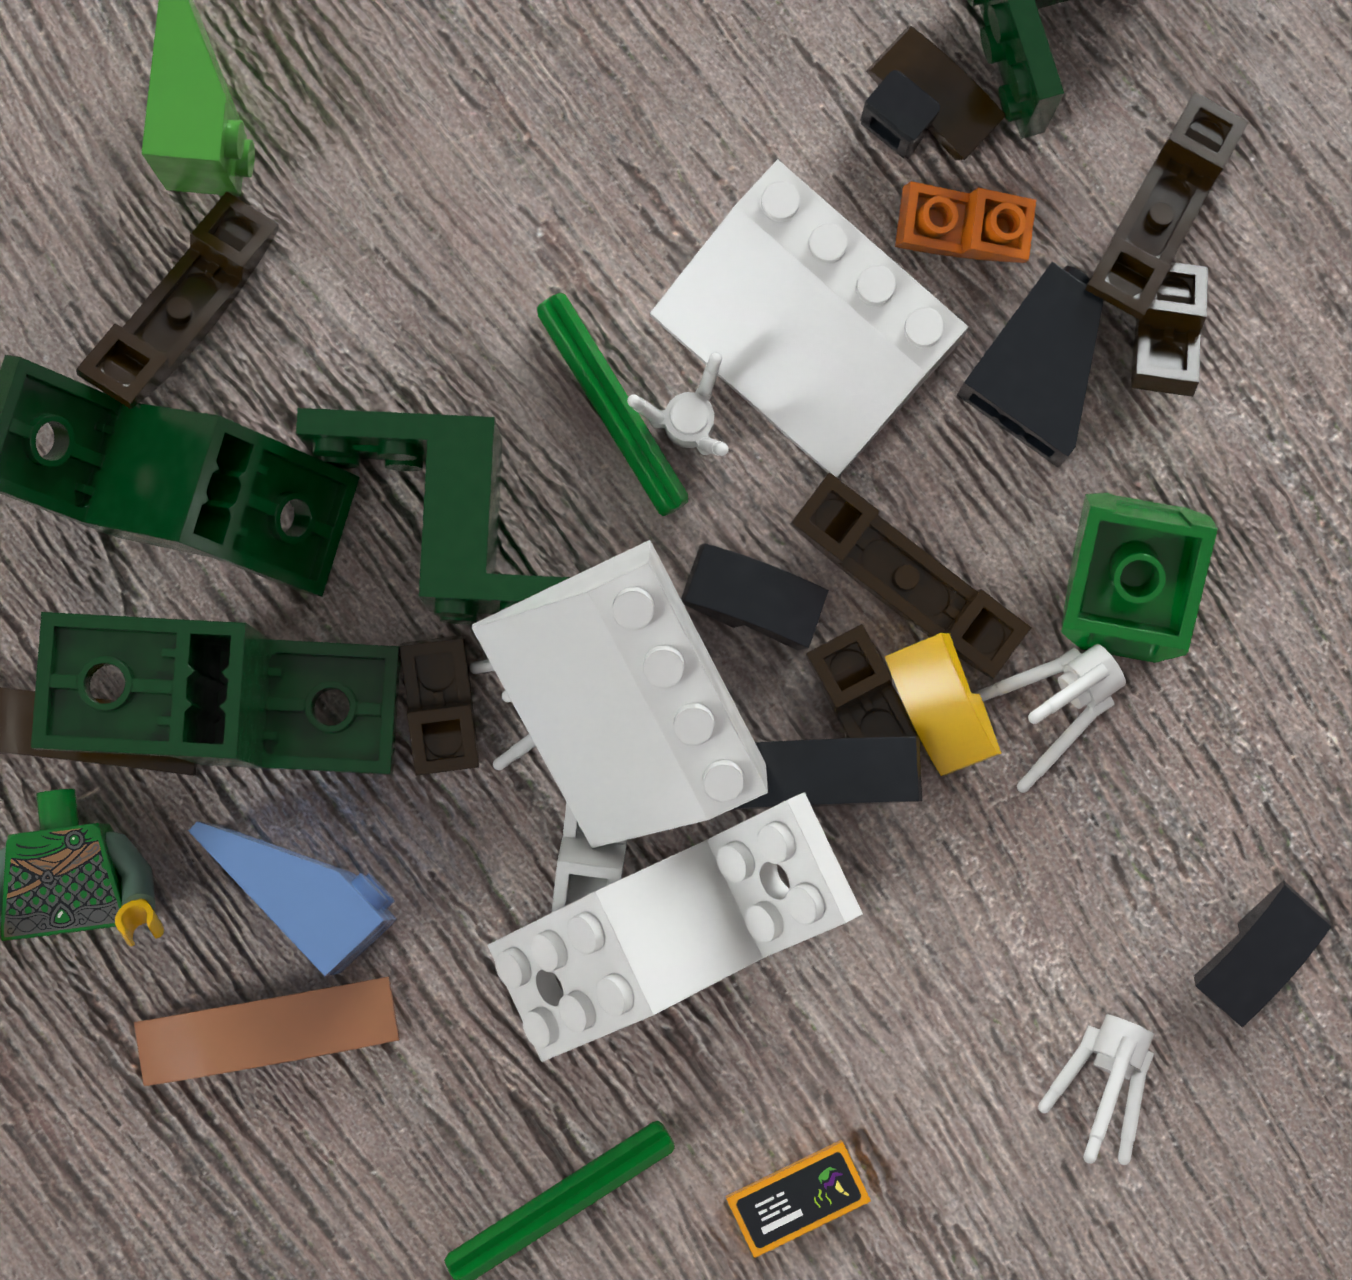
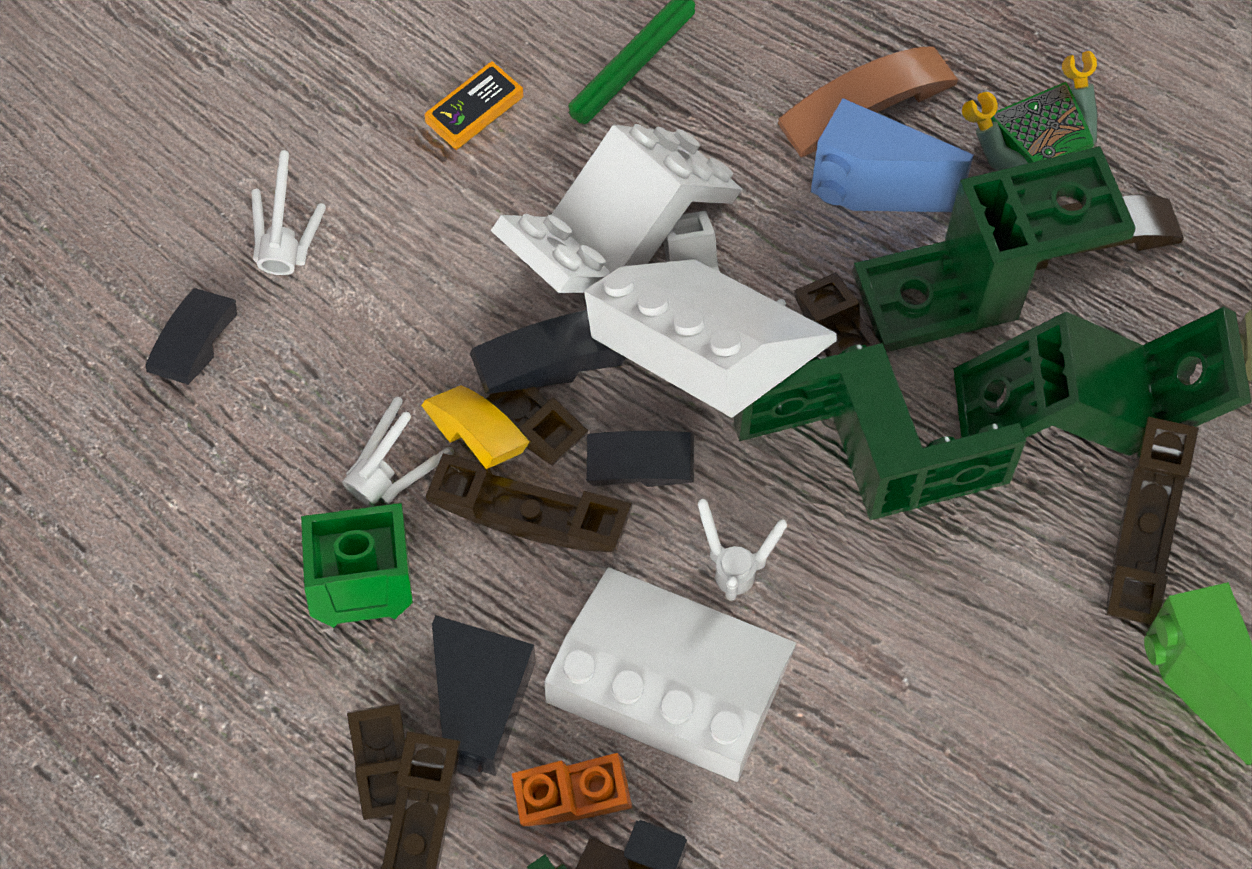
camera: 165 degrees right, 20 degrees down
green axle [537,293,689,516] -> none

